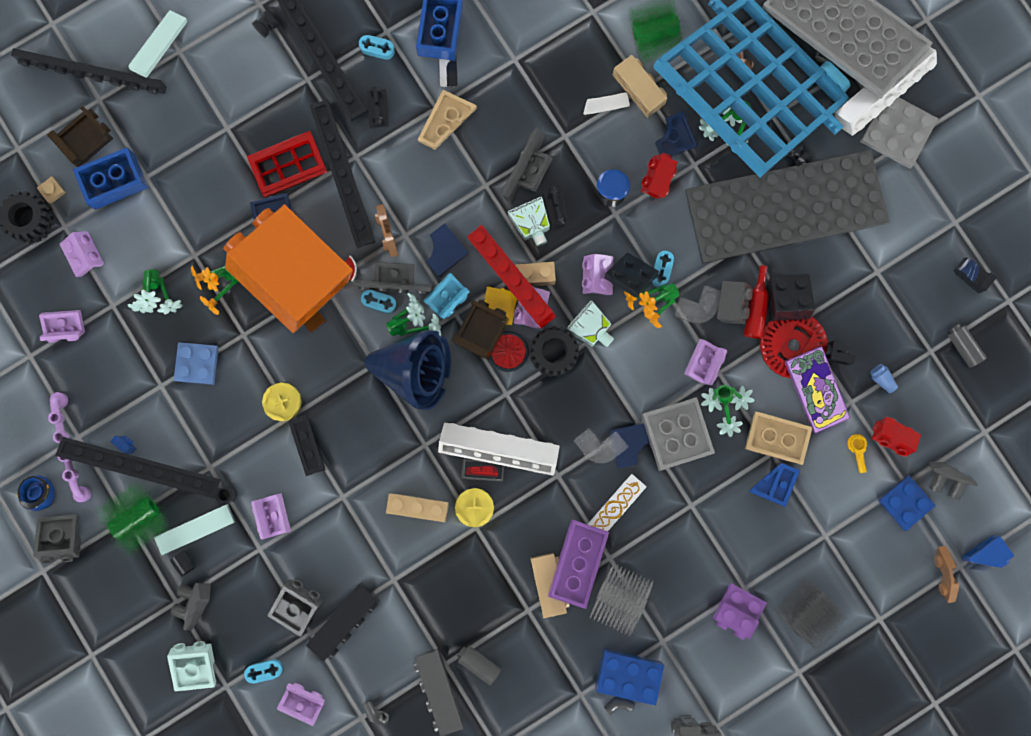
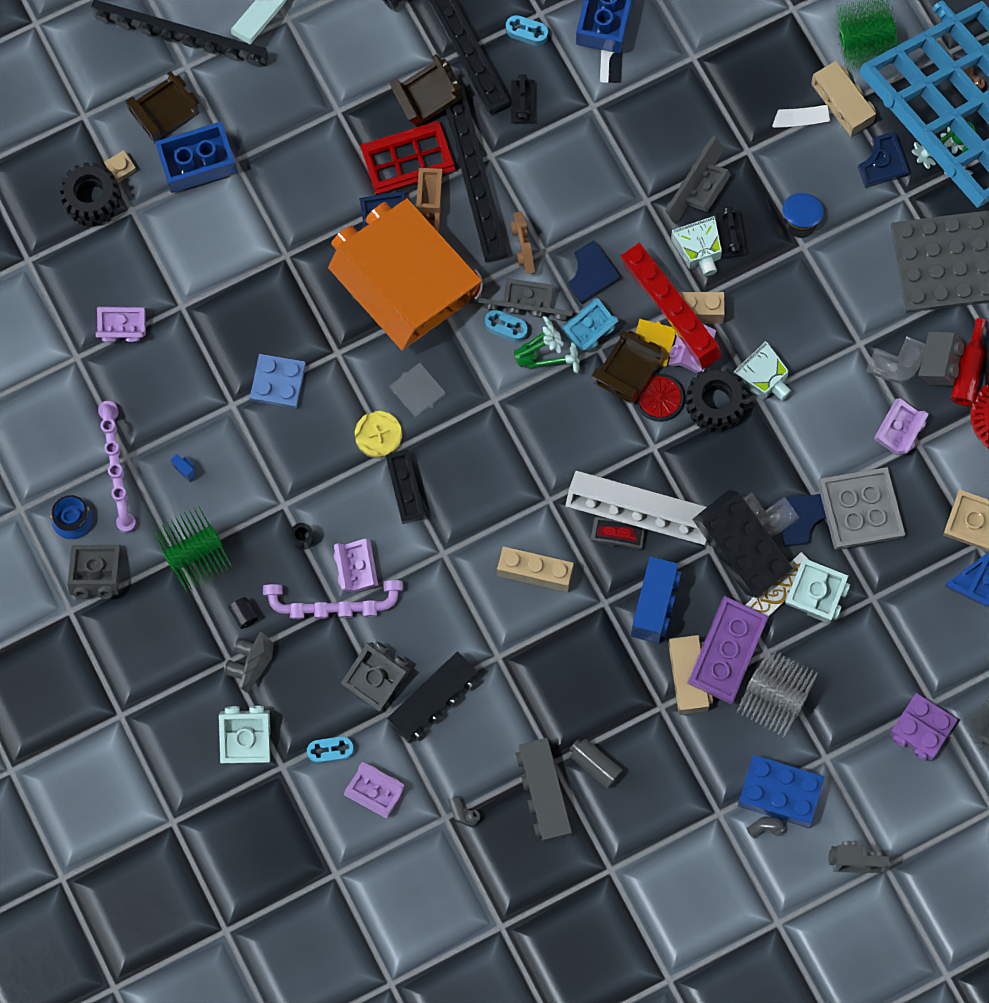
camera: 10 degrees right, 10 degrees down
black plate [55,436,221,499] -> none
lavender bracket [60,231,104,277] -> none
light aqua plant [128,269,183,315] -> none
light aqua tile [154,504,236,555] -> none
light orange plant [191,266,239,315] -> none
reddish brown tile [304,311,327,333] -> none
dark blue cone [365,330,451,410] -> none
tan wing [418,90,477,150] -> none
light yellow tile [455,488,494,527] -> none
lavender bracket [582,254,613,295] -> none
black plate [604,252,659,298] -> none
plant [624,283,680,328] -> none
red brick [640,153,678,199] -> none
medium azure beam [652,251,674,287] -> none
light aqua plant [701,385,755,437] -> none
none -> lavender bar [263,580,403,619]
none -> dark brown panel [389,55,463,127]
none -> clear piece [389,363,446,418]
none -> medium nougat slope [416,168,442,233]
none -> blue brick [631,557,681,644]
none -> black brick [692,490,793,598]
none -> light aqua plate [785,558,850,623]

